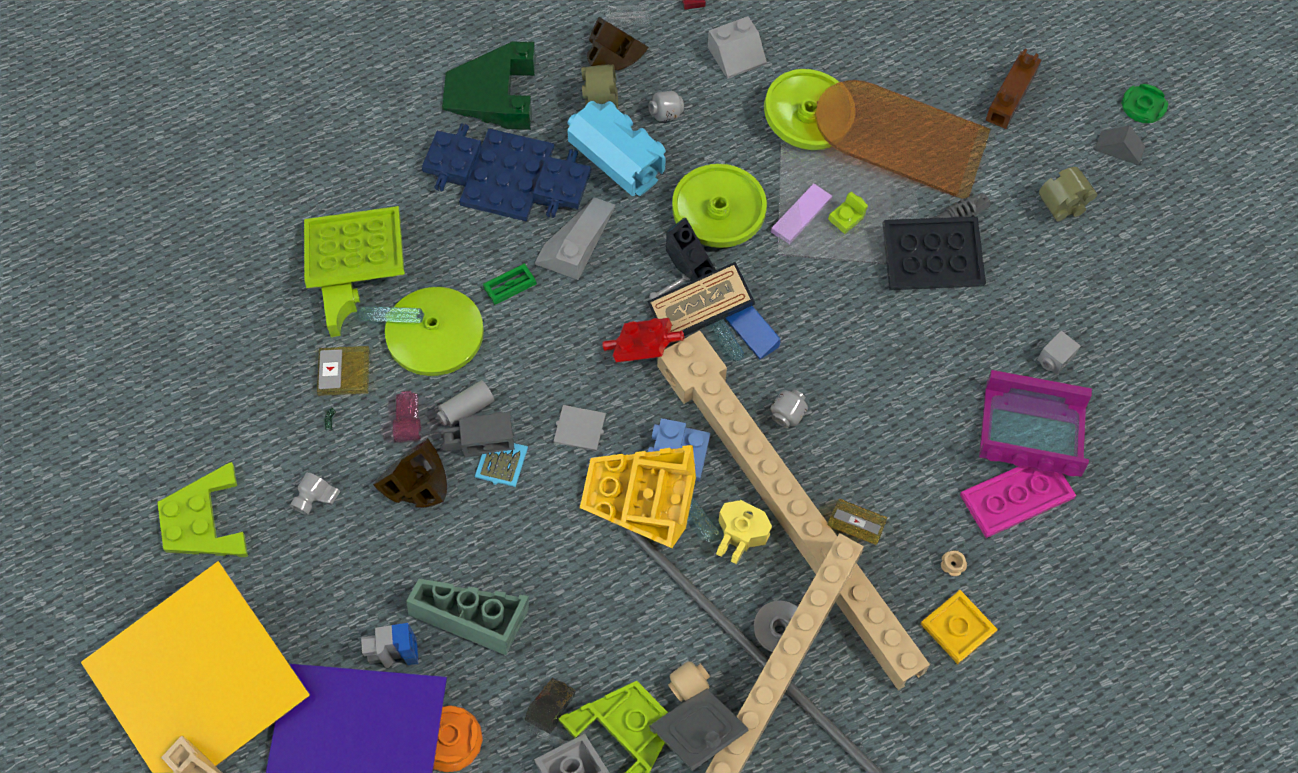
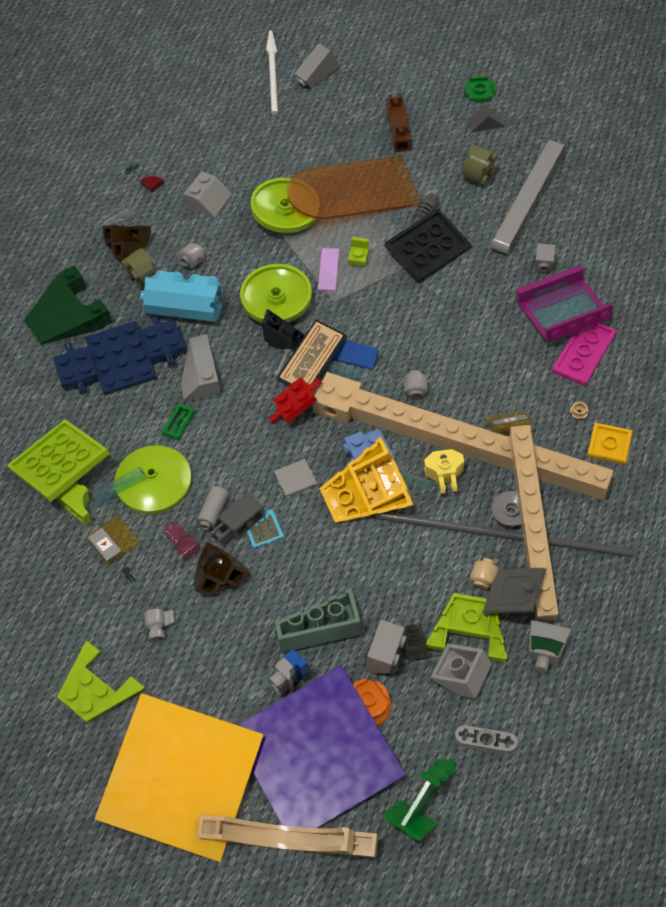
camera: 30 degrees left, 5 degrees down
none -> light grey slope [365,620,407,674]
none -> light grey beam [491,140,566,255]

